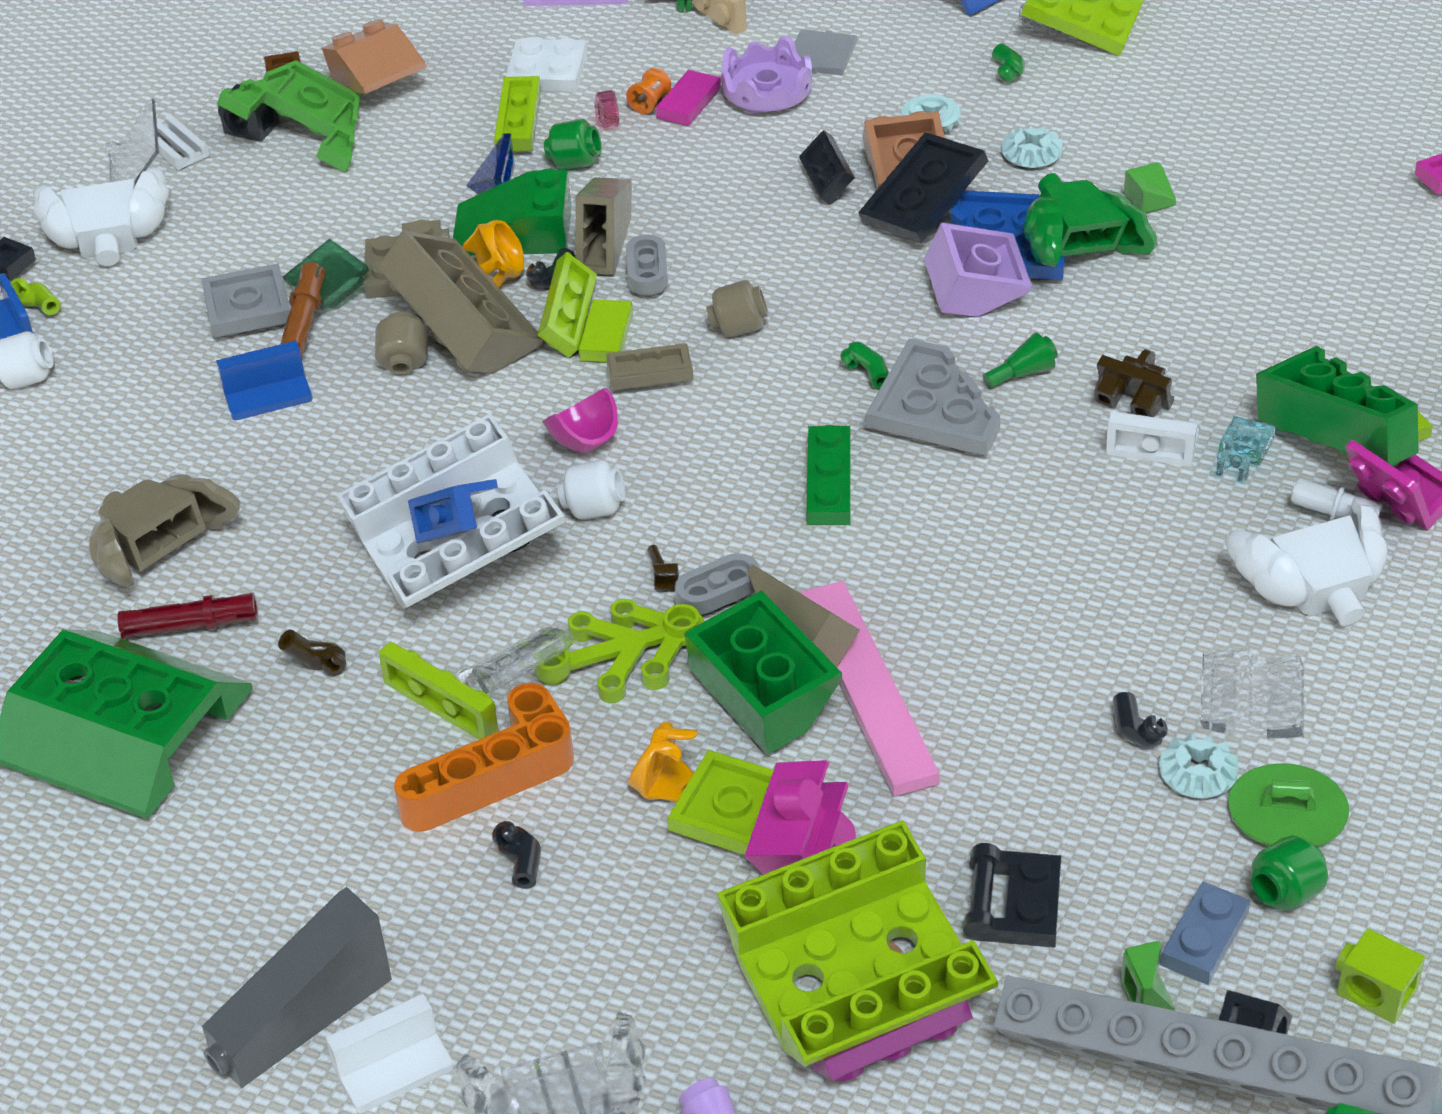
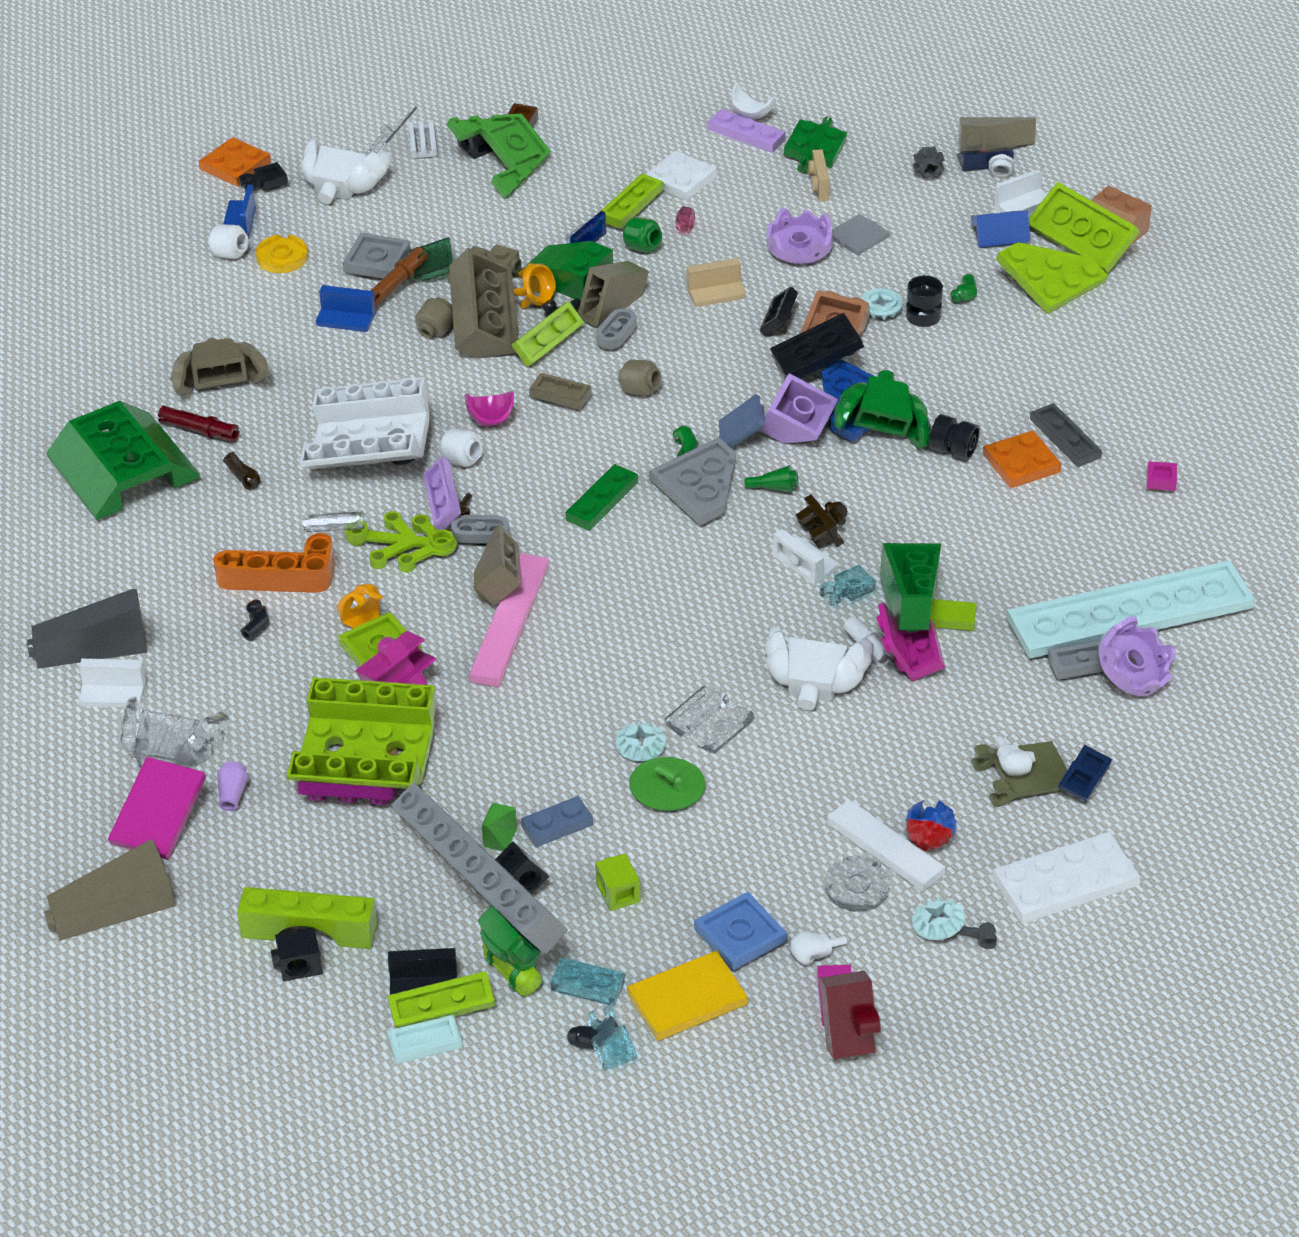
camera: 30 degrees right, 0 degrees up
lime arm [11,278,61,315] -> none
nougat slope [321,19,427,94] -> none
lime plate [378,641,499,740] -> none
blue panel [408,479,498,543] -> none
lime tile [579,299,633,363] -> none
orange bush [626,68,672,114] -> none
dark pink tile [656,69,721,126] -> none
green slope [684,590,843,755] -> none
black plate [963,843,1062,948] -> none
light aqua gear [1002,125,1062,168] -> none
black arm [1113,692,1168,748] -> none
bright green slope [1124,162,1176,213] -> none
green head [1251,835,1328,911] -> none
none -> yellow tile [255,235,308,274]
none -> lavender tile [423,456,461,530]
none -> tan panel [686,258,746,307]
none -> sand blue piece [719,394,765,448]
none -> black wheel [906,275,943,327]
none -> black wheel [929,414,980,460]
none -> orange plate [983,430,1062,488]
none -> dark grey tile [1030,403,1102,467]

